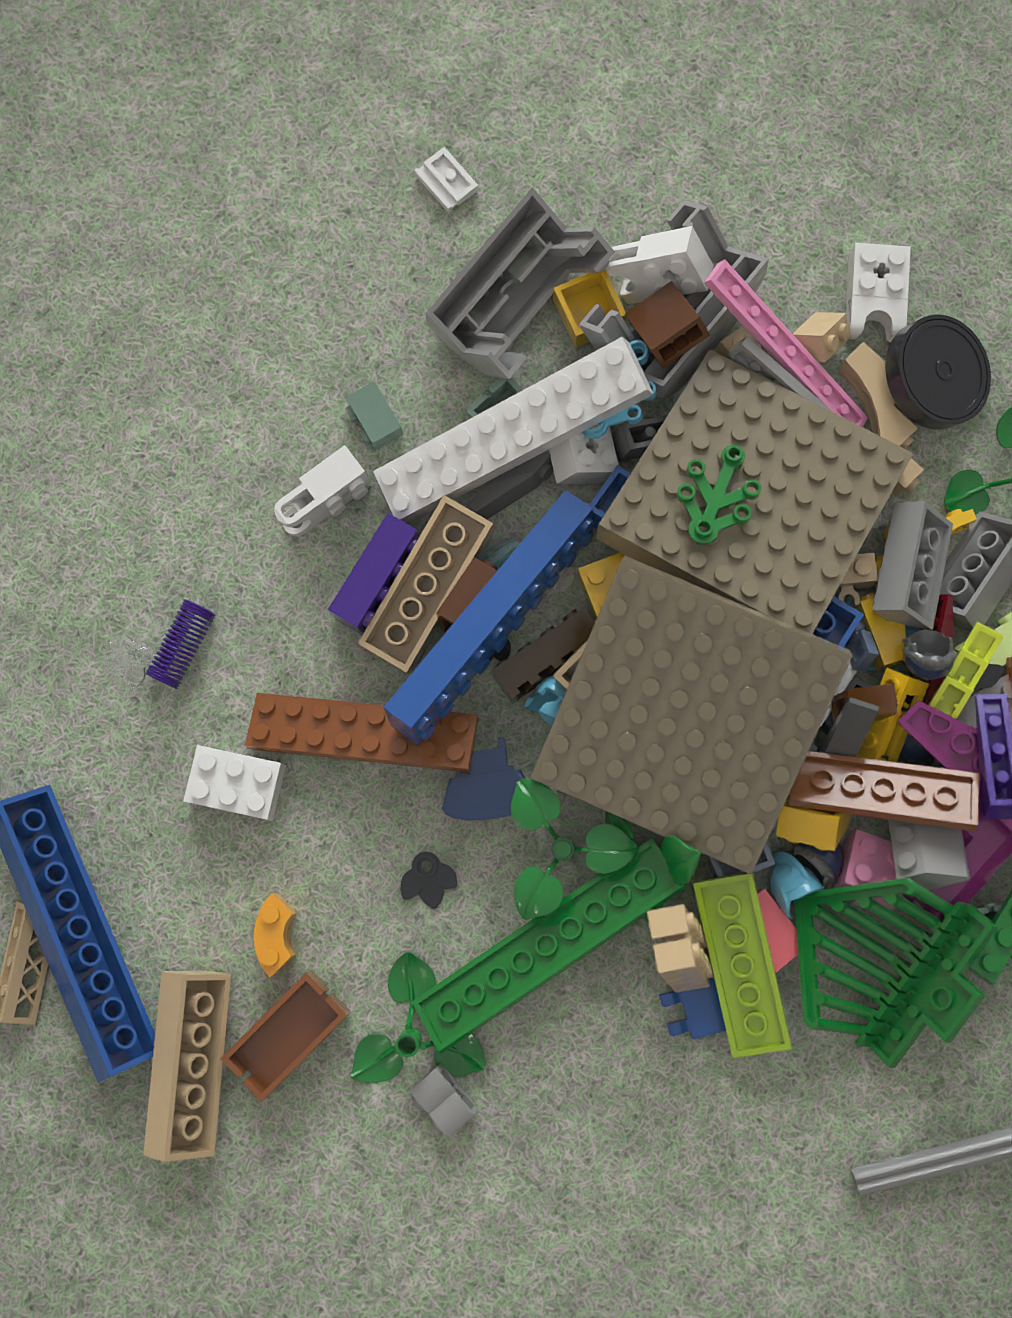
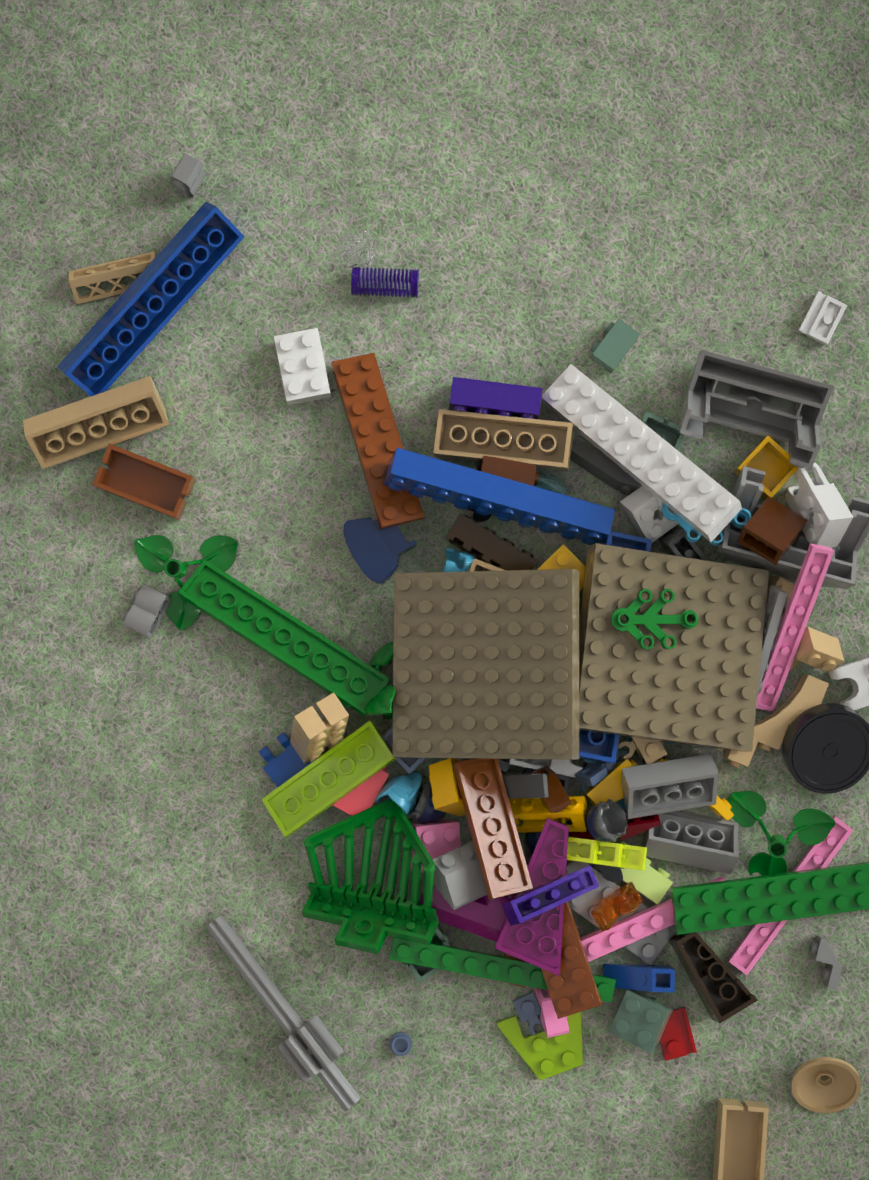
camera: 55 degrees right, 5 degrees up
light orange brick [254,893,297,978] -> none
white brick [274,445,371,537] -> none
black plate [401,852,457,909] -> none
green plant [511,779,638,920] -> none

